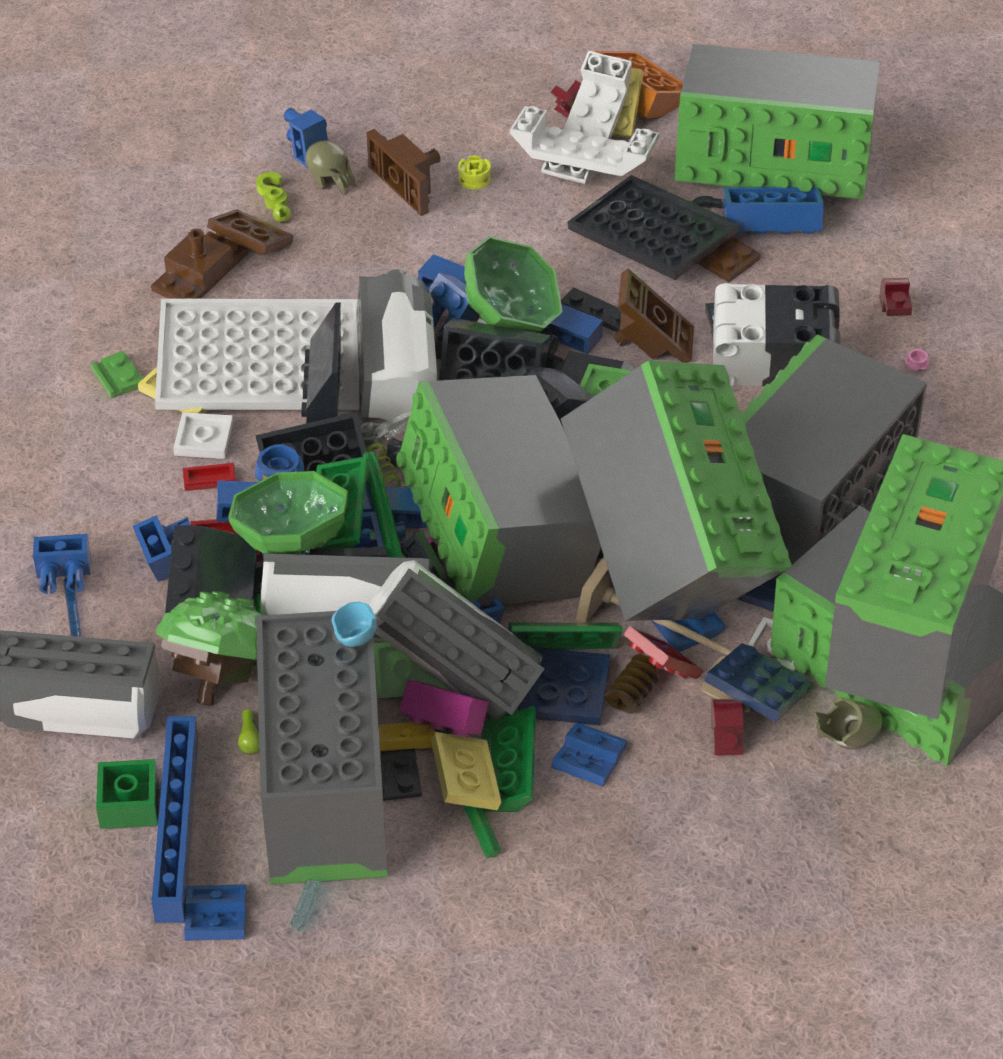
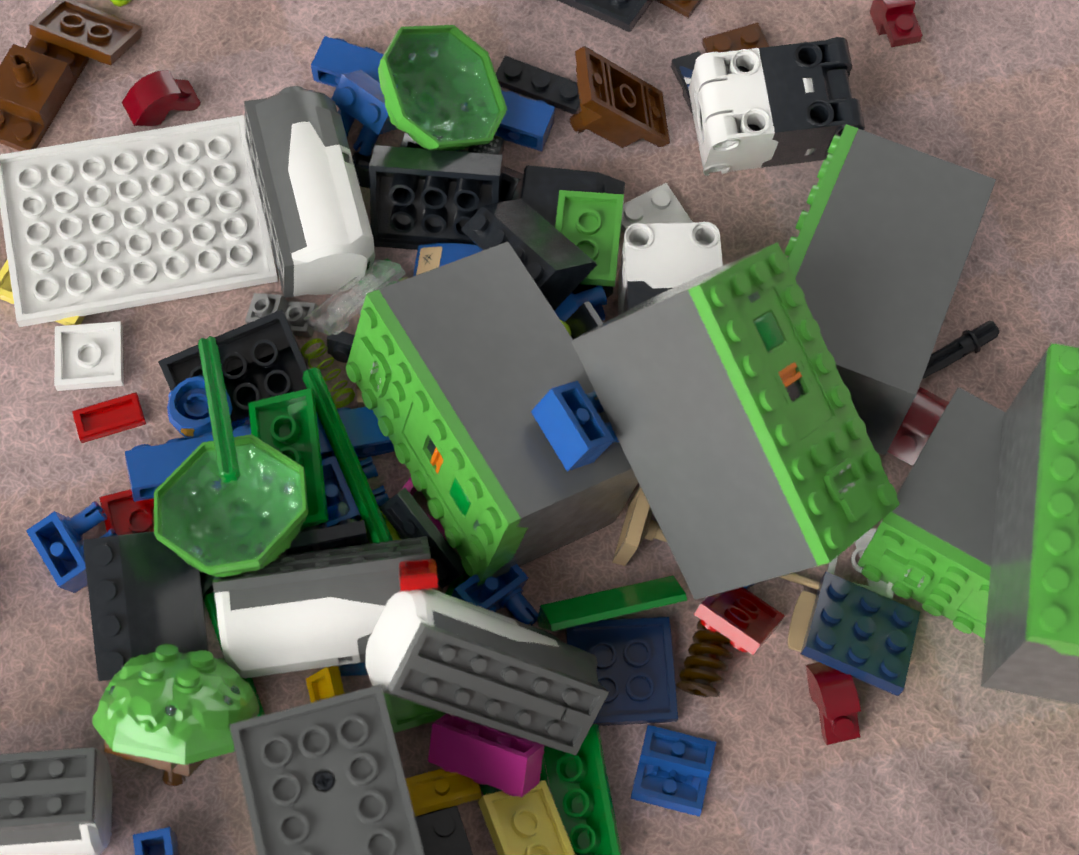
camera: 15 degrees left, 20 degrees up
lime piece [238,709,260,755] -> none
black slope [301,302,341,423] -> none
medium azure hair [332,601,377,647] -> none
olive helmet [814,697,882,749] -> none
bright pink plate [905,349,930,371] -> none
none -> dark red brick [122,70,201,127]
none -> green axle [198,336,240,483]
none -> red tile [399,559,438,591]
none -> blue brick [531,380,619,471]

